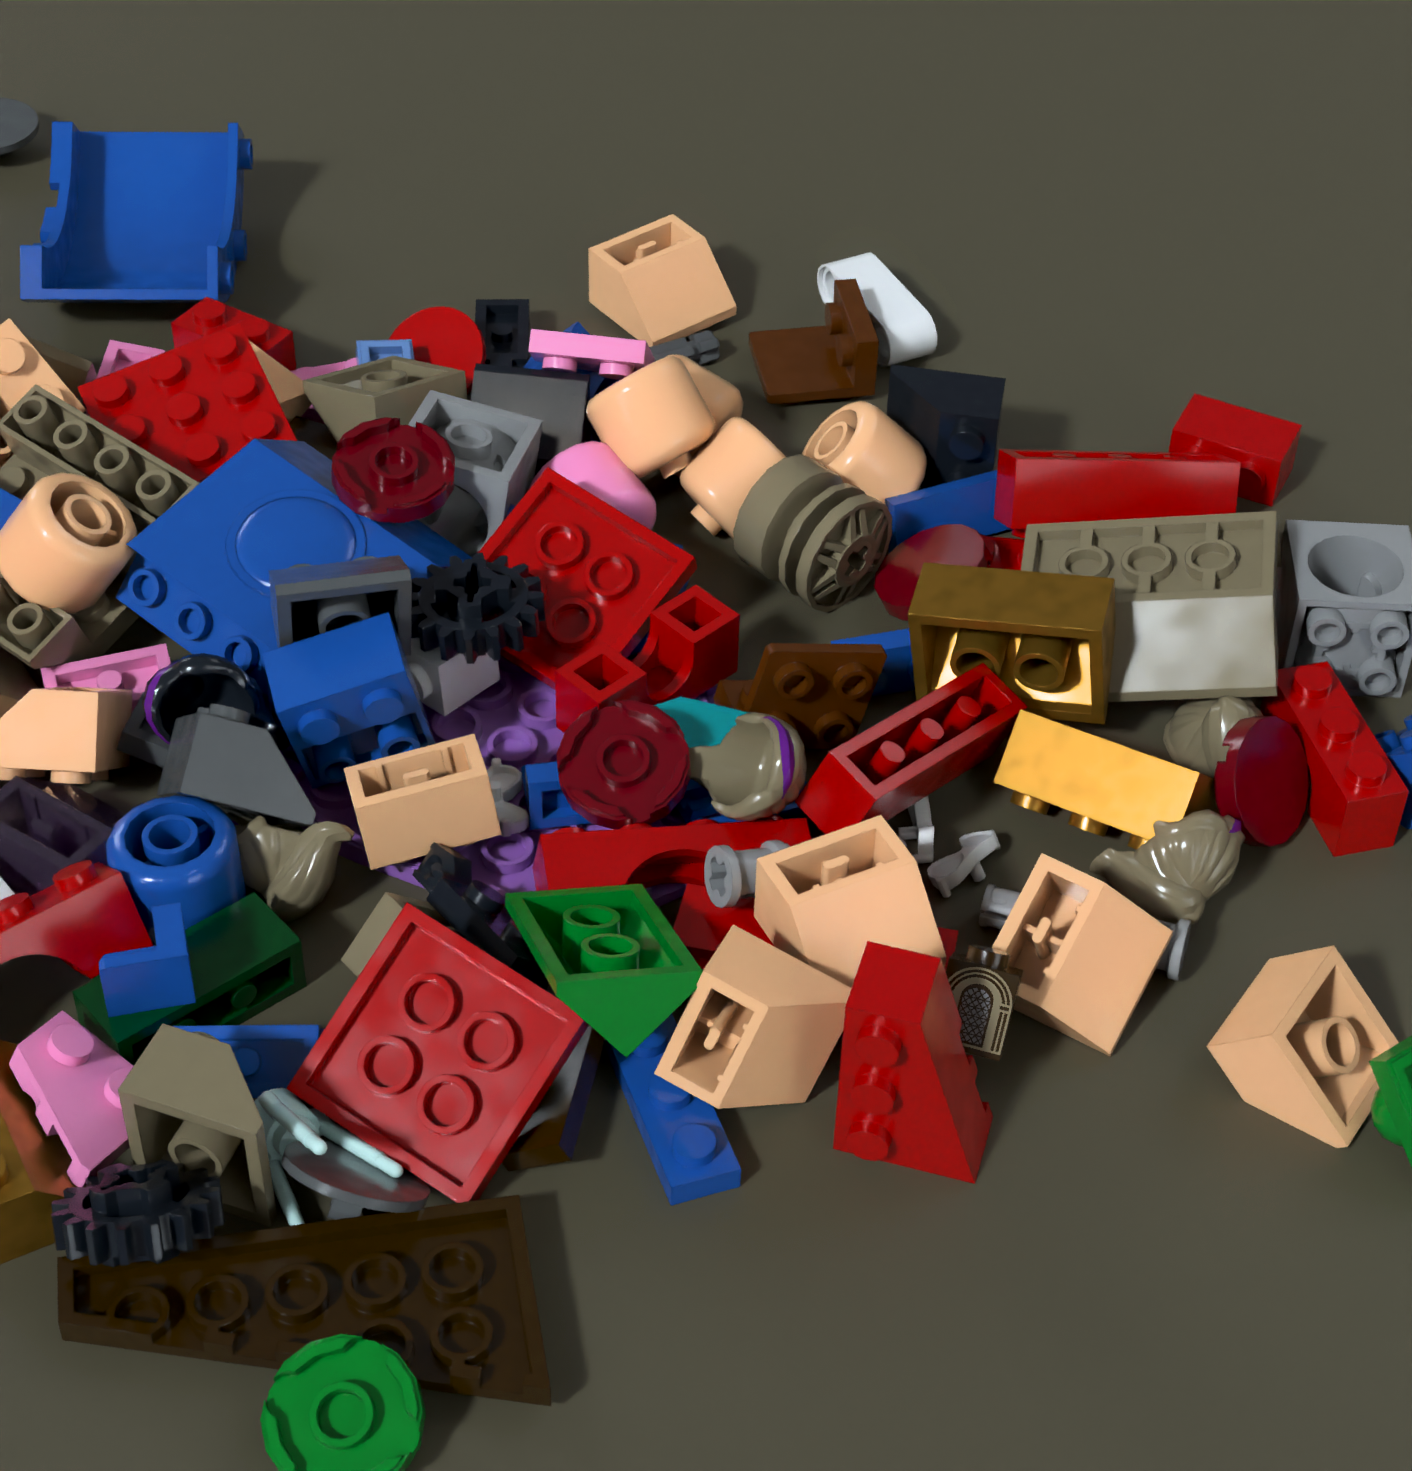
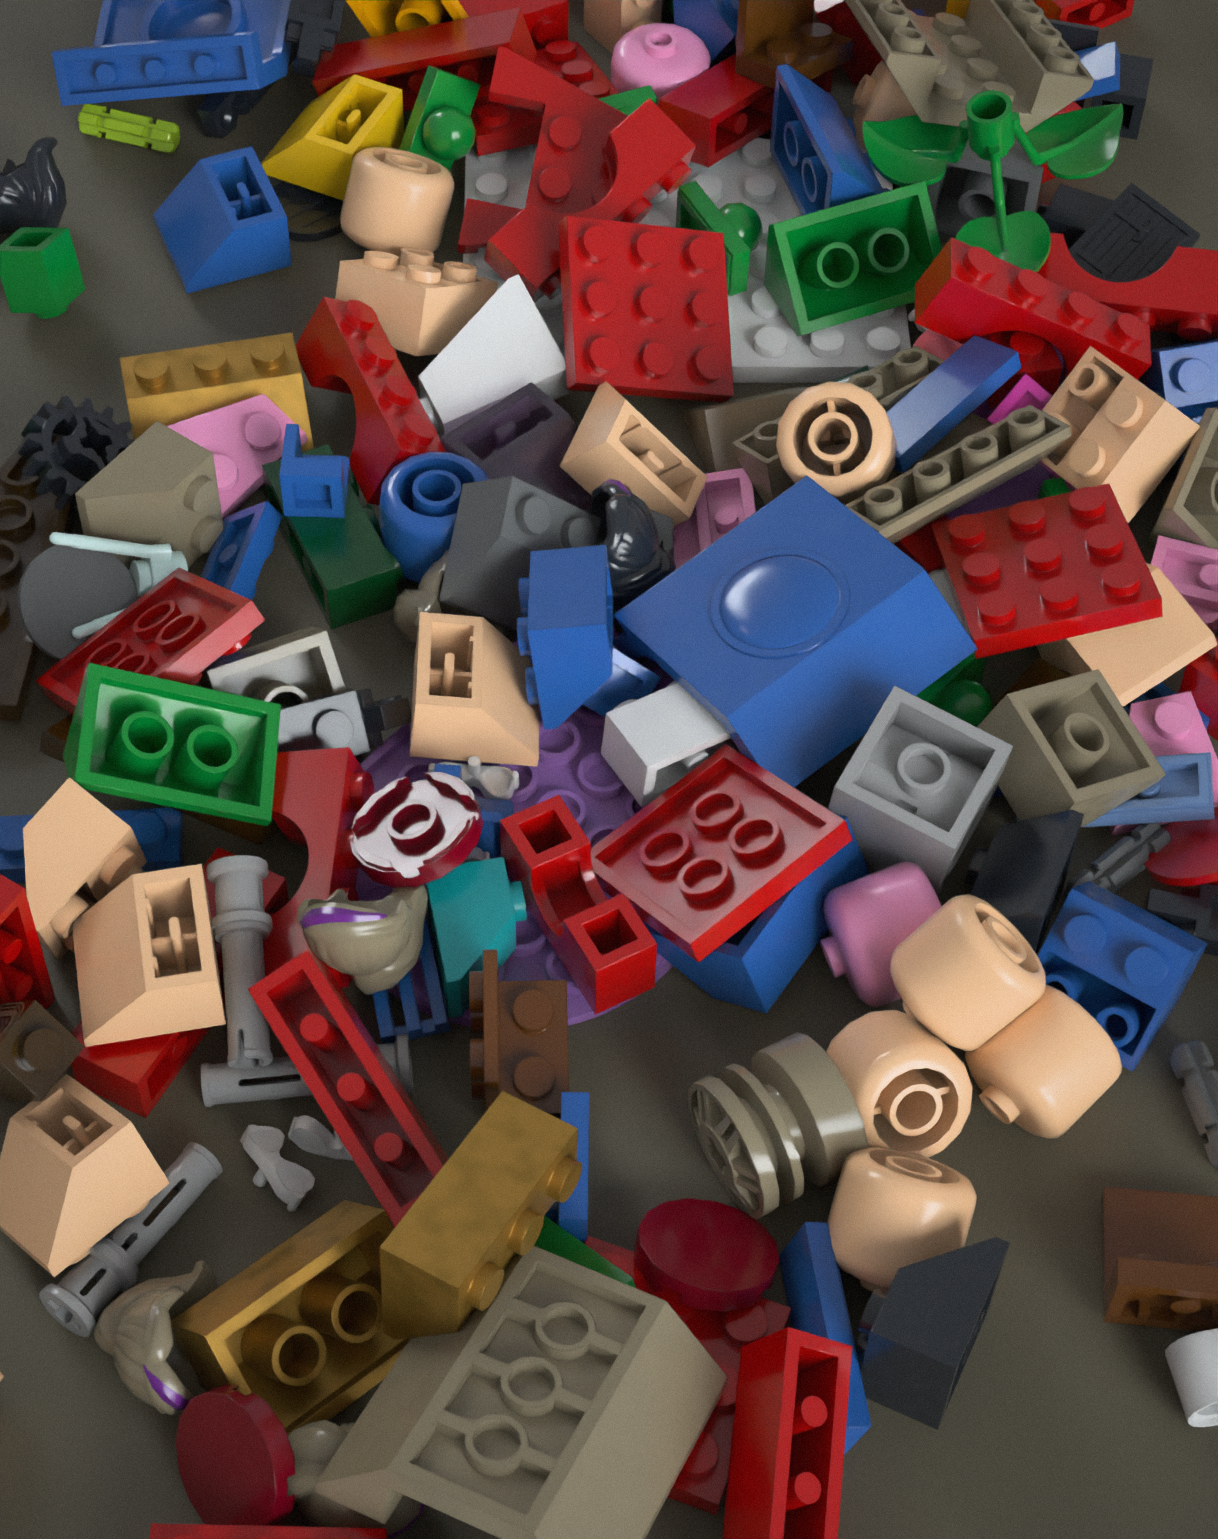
camera: 105 degrees right, 10 degrees up
dark grey slope [269,555,412,656] -> none
dark red tile [332,417,455,523] -> none
black gear [411,553,545,664] -> none
bright pink wing [528,329,655,380] -> none

